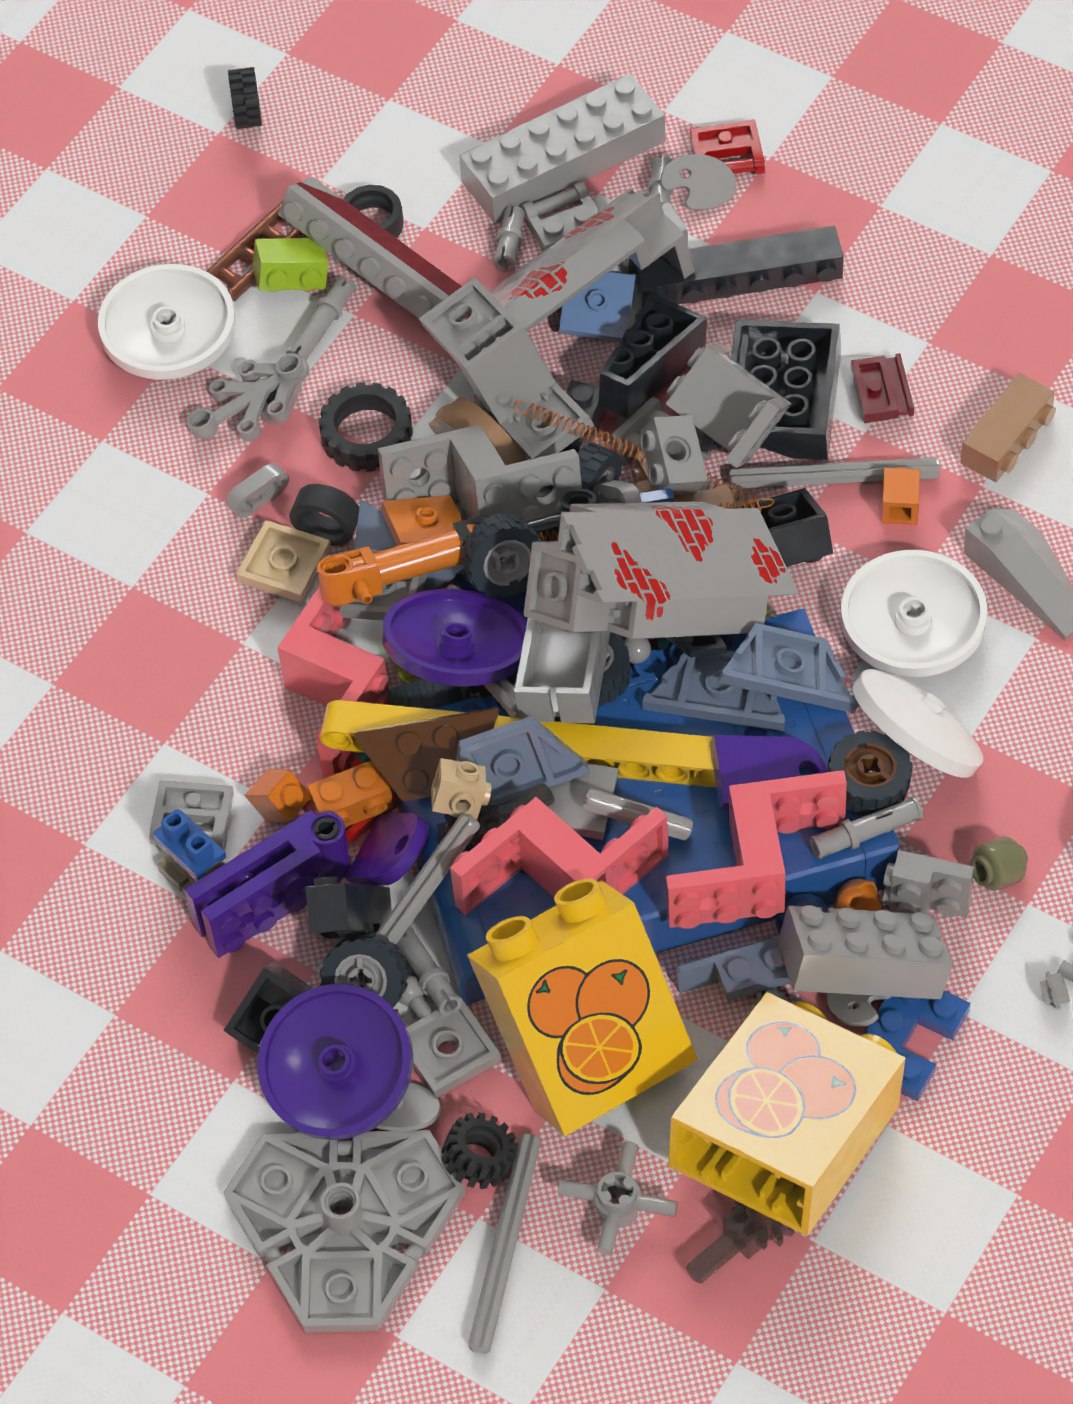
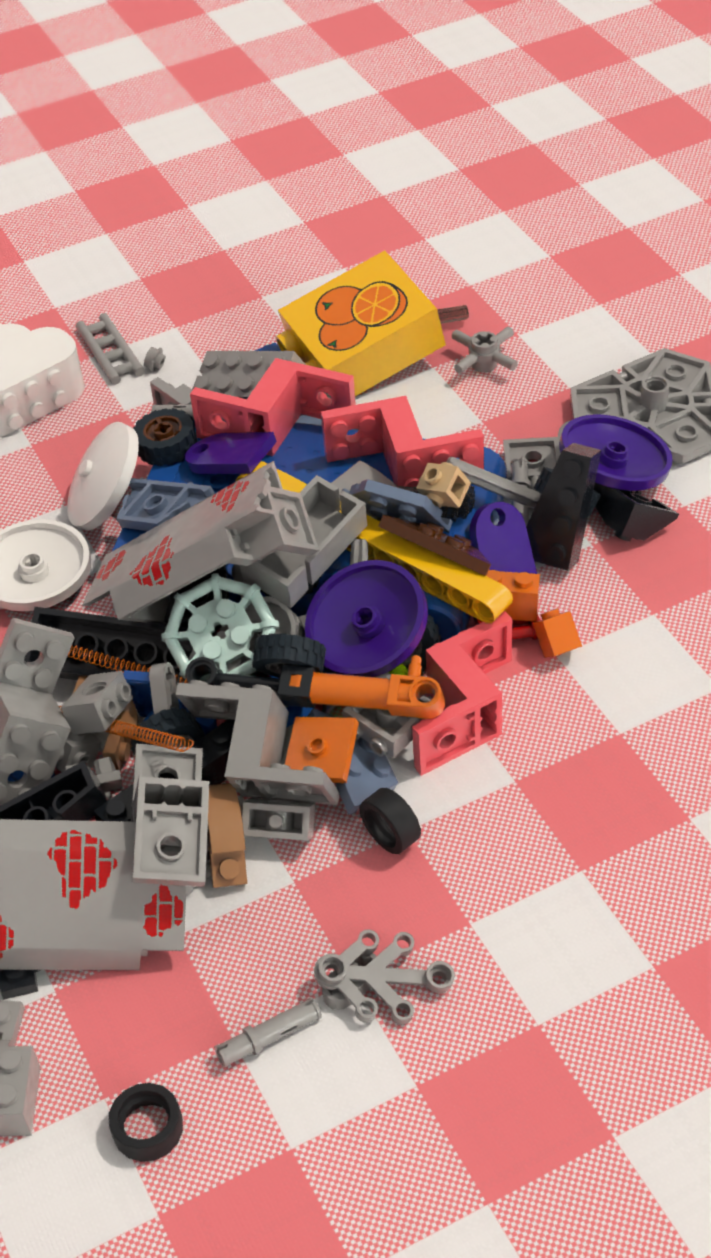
camera: 150 degrees left, 10 degrees down
white dish [98,264,236,380] -> none
light grey plate [149,780,234,850] -> none
blue hips [152,809,226,897] -> none
dark purple hinge [184,810,351,959] -> none
copper bar [206,199,306,301] -> none
light grey beam [226,463,289,518] -> none
tan plate [236,520,331,603] -> none
lime brick [252,238,329,292] -> none
light grey brick [278,177,462,318] -> none
black tyre [319,382,413,472] -> none
black tyre [441,1113,518,1189] -> none
yellow brick [467,879,698,1137] -> none
light grey axle [468,1133,541,1354] -> none
light grey pin [494,206,525,270] -> none
light grey axle [582,788,693,840] -> none
olive head [970,836,1028,891] -> none

